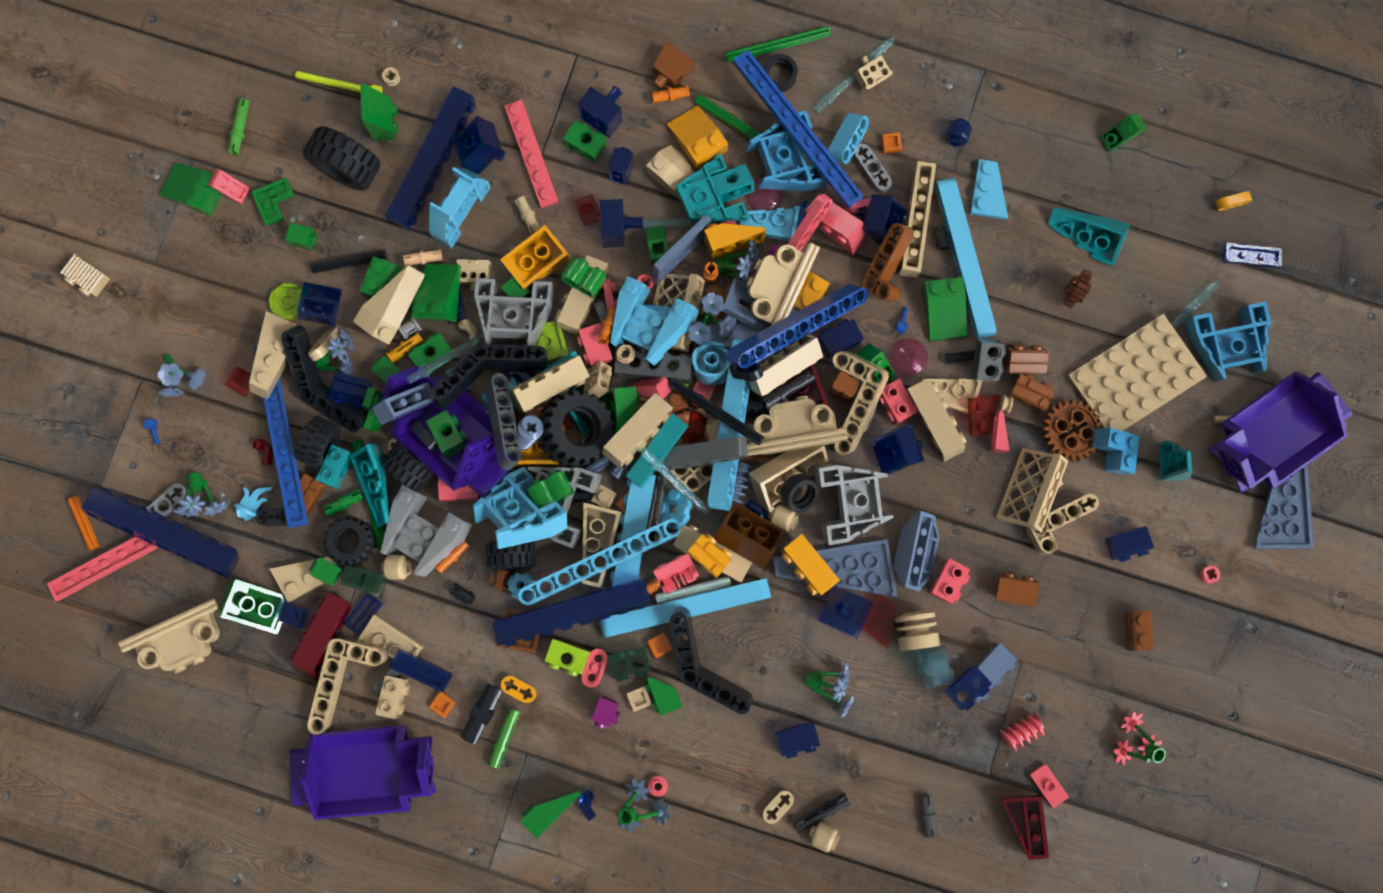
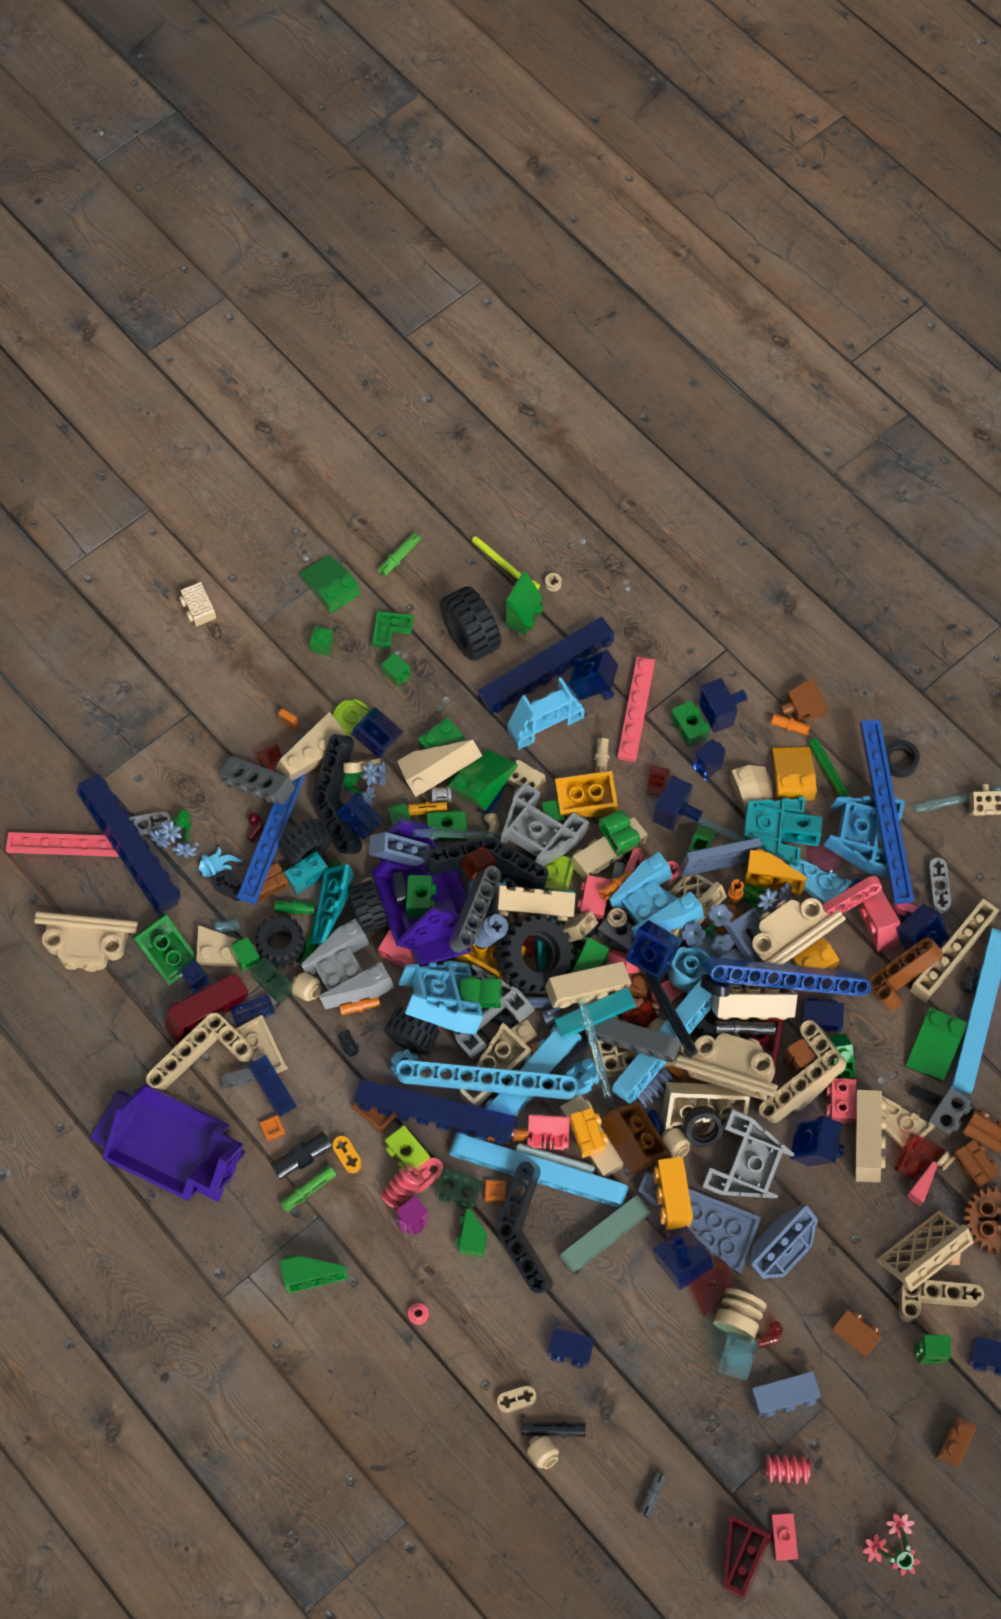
camera: 35 degrees right, 15 degrees down
orange axle [67,496,100,551] -> none
blue hand [143,419,160,445] -> none
sand blue plant [157,354,206,397] -> none
coral plate [208,169,250,204] -> none
black axle [310,248,387,274] -> none
green plate [362,387,383,434] -> none
tan bracket [375,676,410,719] -> none
light nougat pin [403,249,443,267] -> none
dark orange tile [489,570,514,592] -> none
clear blue arm [579,790,596,821] -> none
plant [618,778,671,832] -> none
tan plate [627,686,652,712] -> none
green axle [725,26,831,63] -> none
plant [806,662,854,718] -> none
medium azure beam [828,113,869,164] -> none
orange tile [881,132,902,154] -> none
clear pink dish [890,339,928,376] -> none
blue hand [895,307,909,334] -> none
coral brick [929,558,970,604] -> none
clear blue brick [943,665,992,711] -> none
none -> clear light blue pin [215,919,239,933]
none -> dark grey brick [218,756,295,805]
none -> orange tile [278,709,299,731]
none -> green brick [310,626,334,657]
none -> coral piece [380,1165,424,1209]
none -> clear red panel [461,847,496,880]
none -> sand green beam [559,1195,651,1273]
none -> clear blue brick [625,920,683,980]
none -> clear red arm [757,1321,783,1348]
none -> green brick [914,1335,951,1364]

